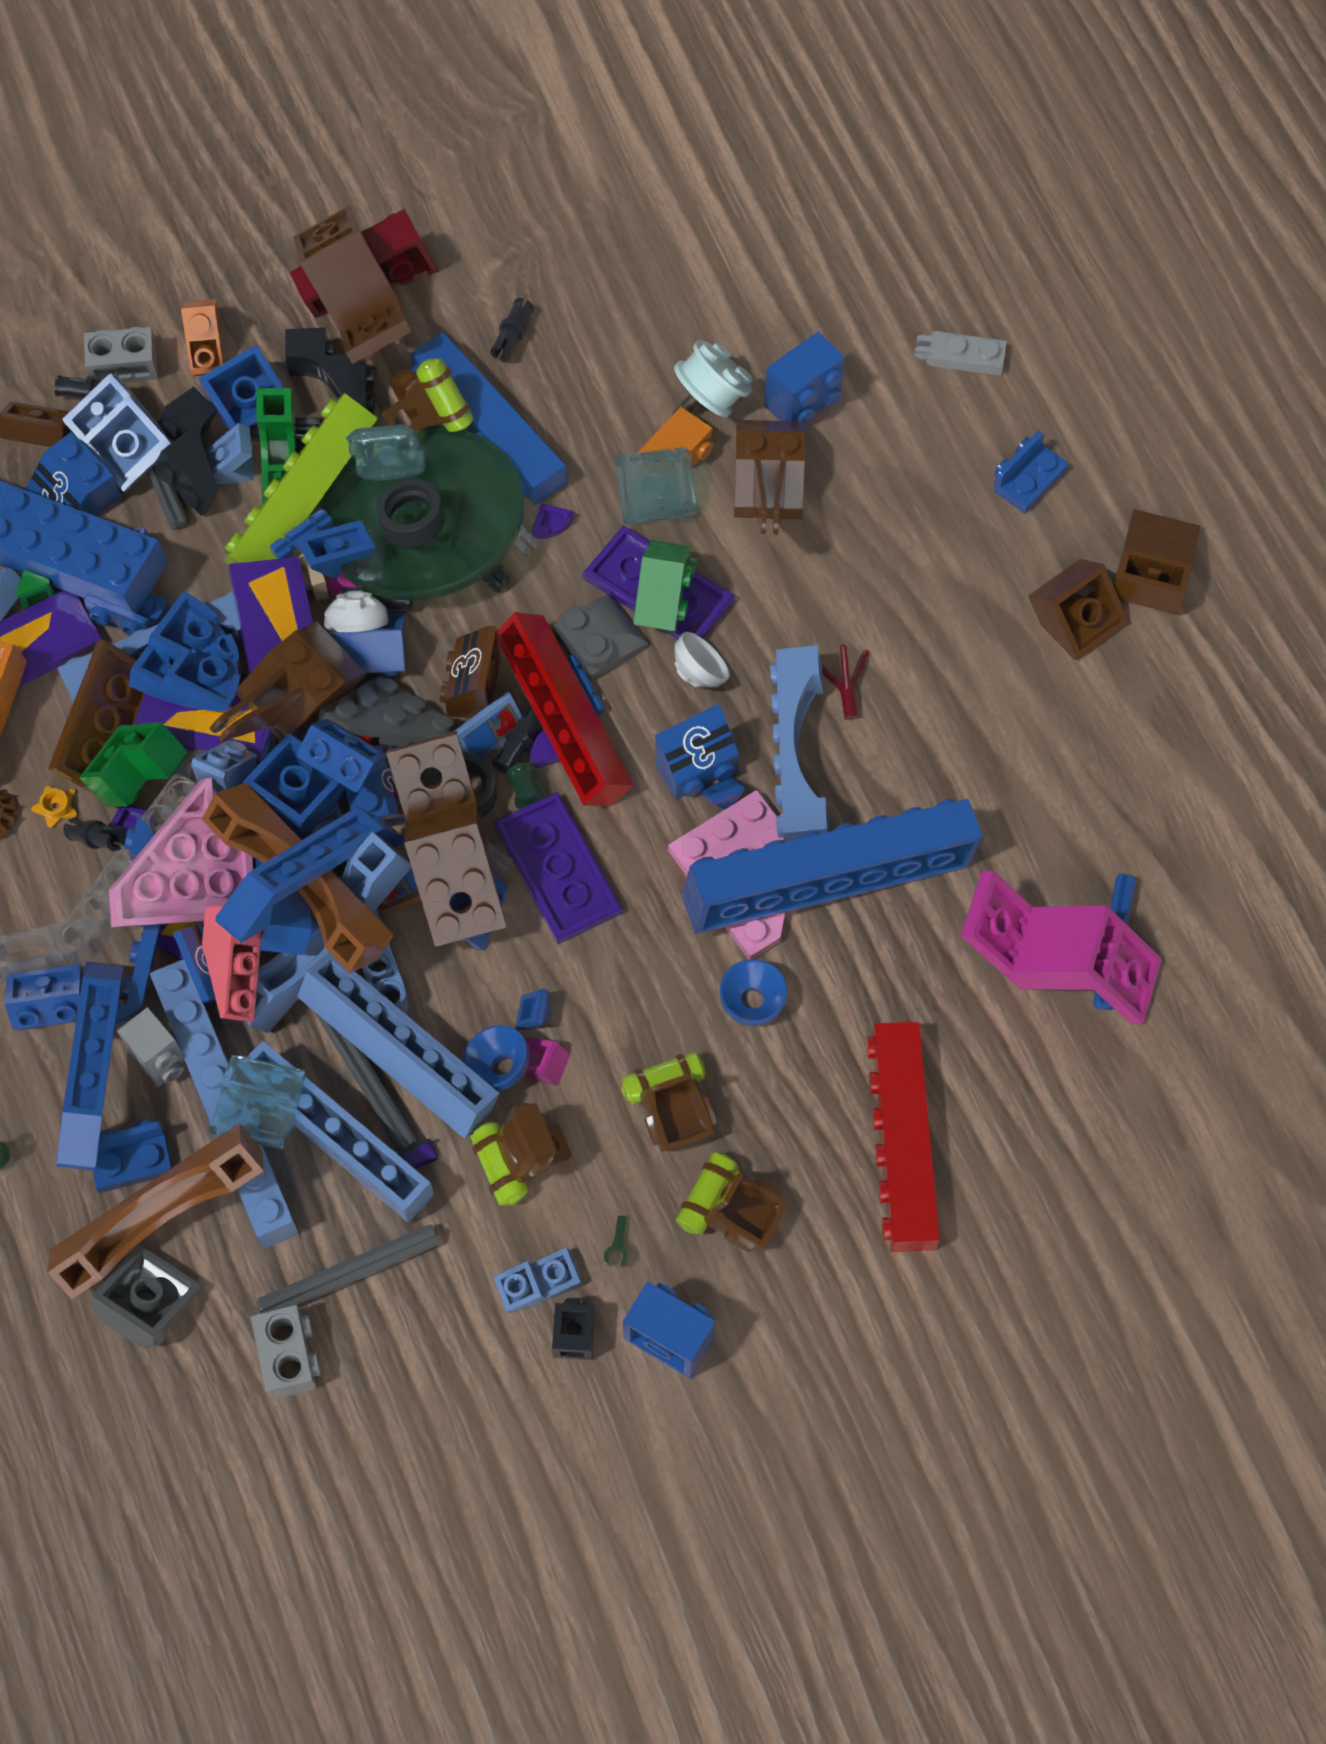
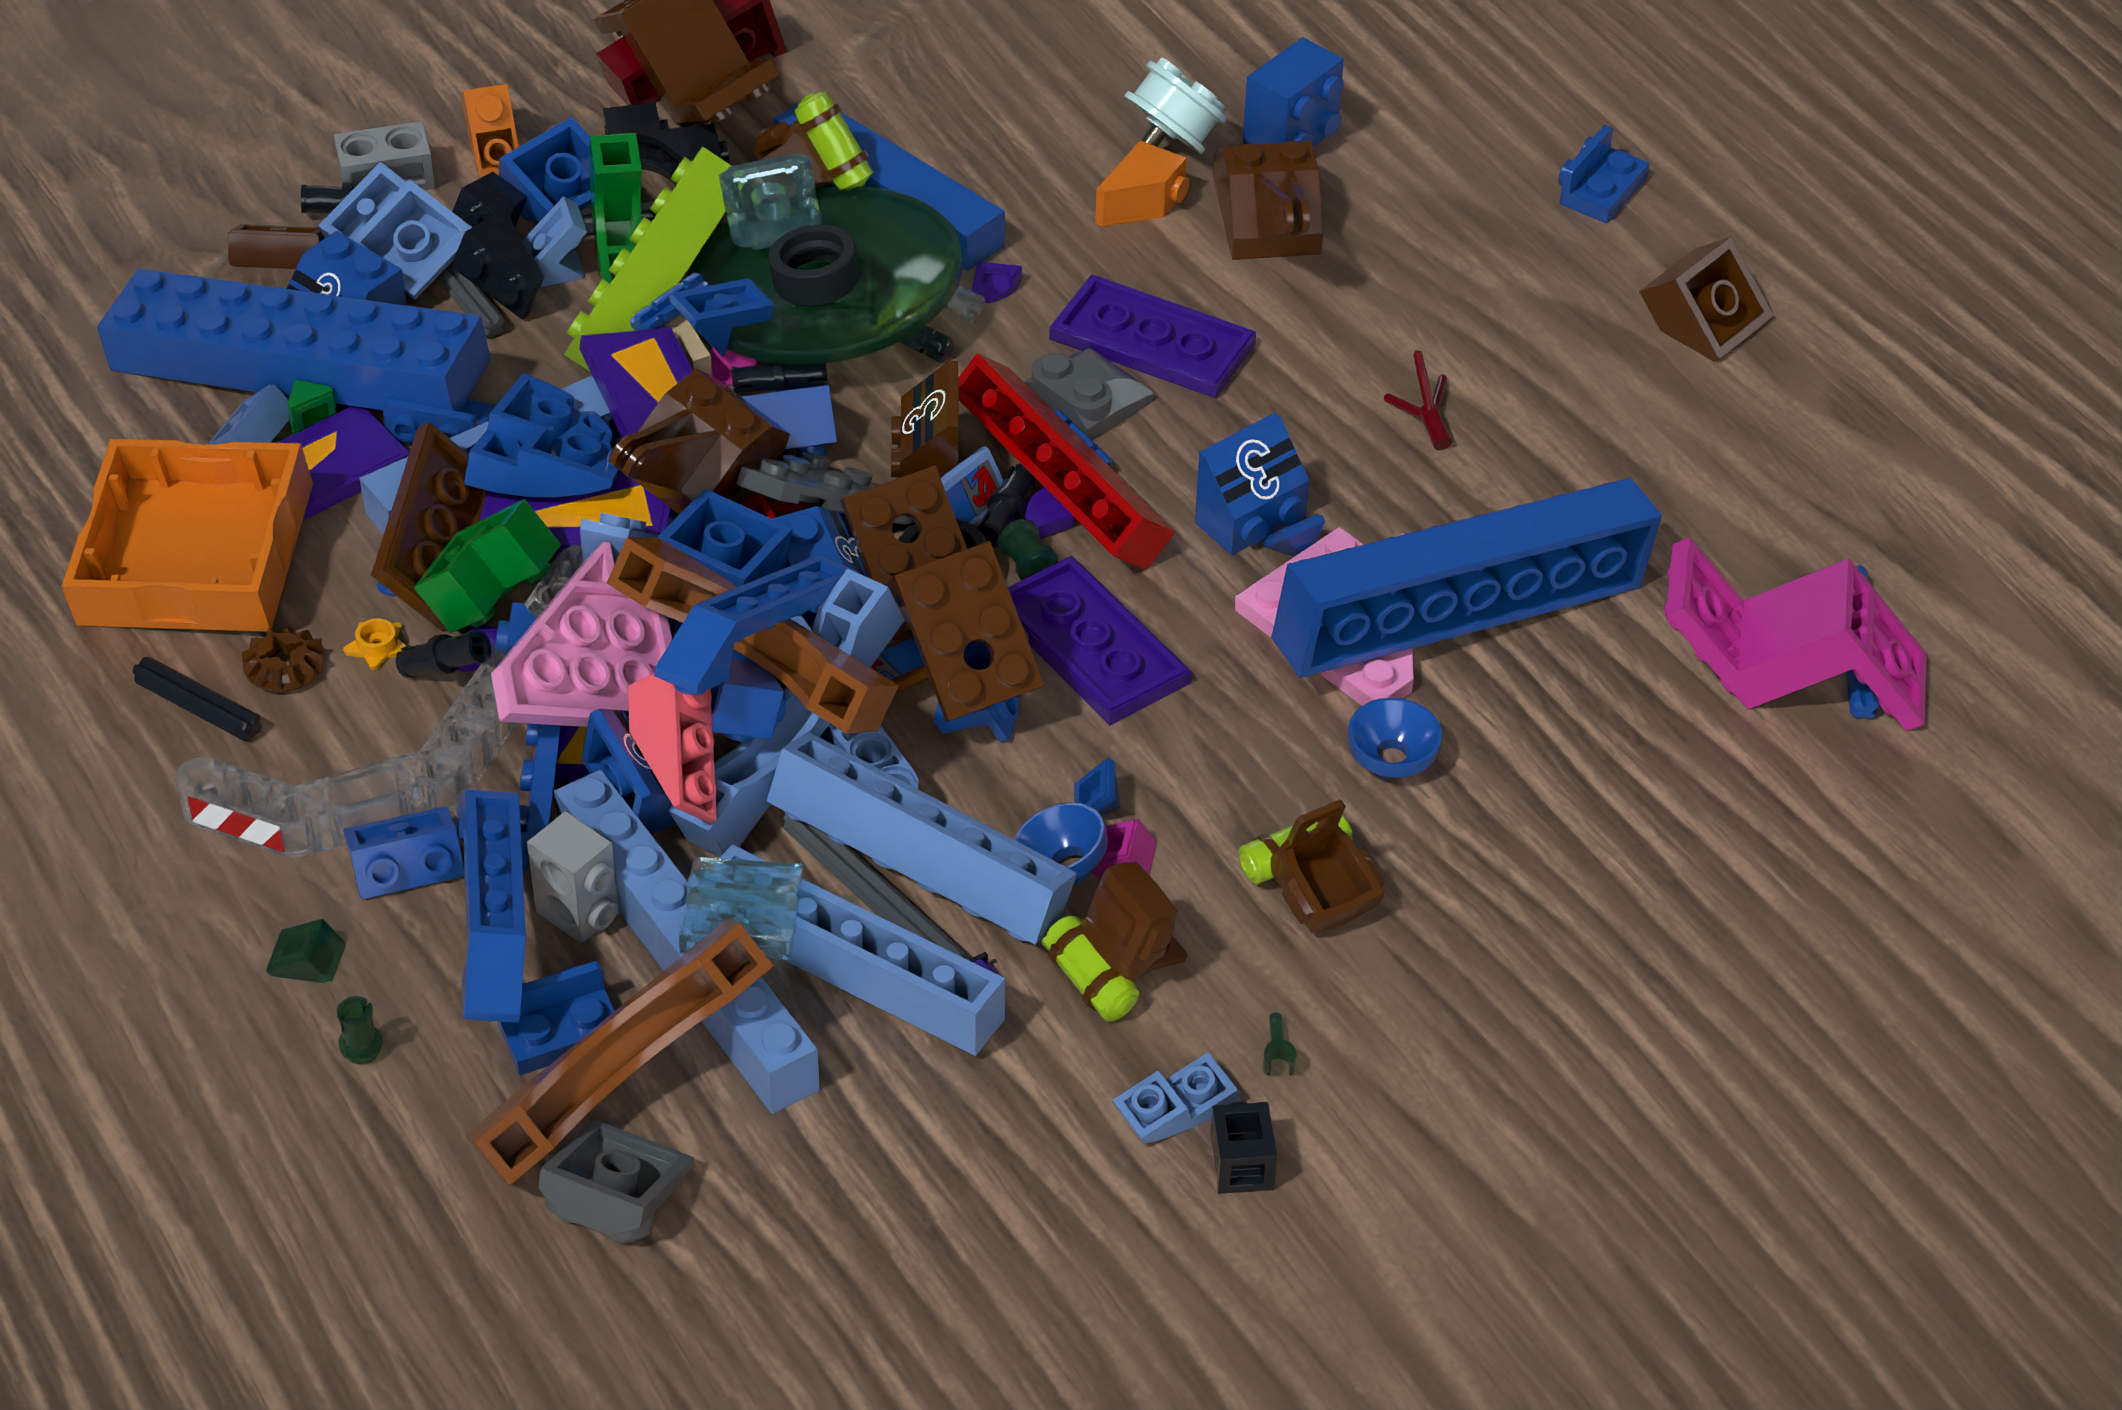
camera: 10 degrees left, 20 degrees down
light grey brick [250,1305,321,1400] -> none
dark grey axle [257,1224,440,1314] -> none
blue bracket [297,719,387,792] -> none
white piece [324,591,388,632] -> none
black pin [490,298,534,362] -> none
clear light blue slope [615,447,698,524] -> none
blue brick [623,1281,716,1379] -> none
brick [633,540,697,631] -> none
white piece [674,632,730,688] -> none
reddish brown piece [676,1152,788,1252] -> none
medium blue arch [770,645,830,842] -> none
red brick [866,1021,940,1253] -> none
light grey hinge [914,331,1007,376] -> none
reddish brown slope [1113,509,1200,614] -> none

